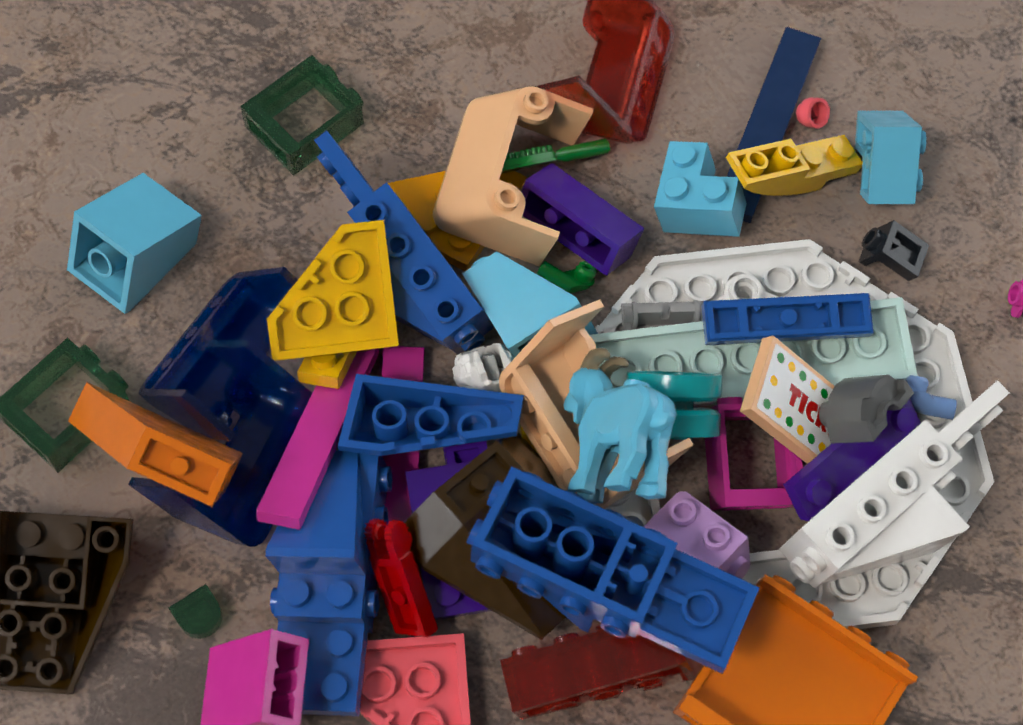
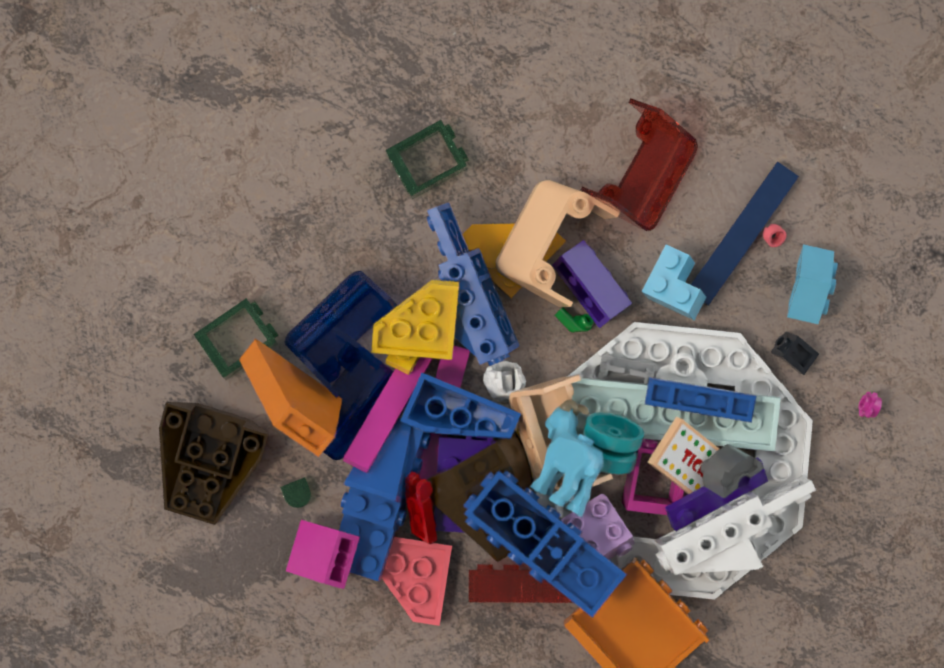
camera: 15 degrees right, 20 degrees up
medium azure slope [67,173,202,314] -> none
medium azure slope [462,251,598,358] -> none
green piece [501,139,610,174] -> none
yellow slope [725,135,862,196] -> none
medium blue arm [906,375,957,420] -> none

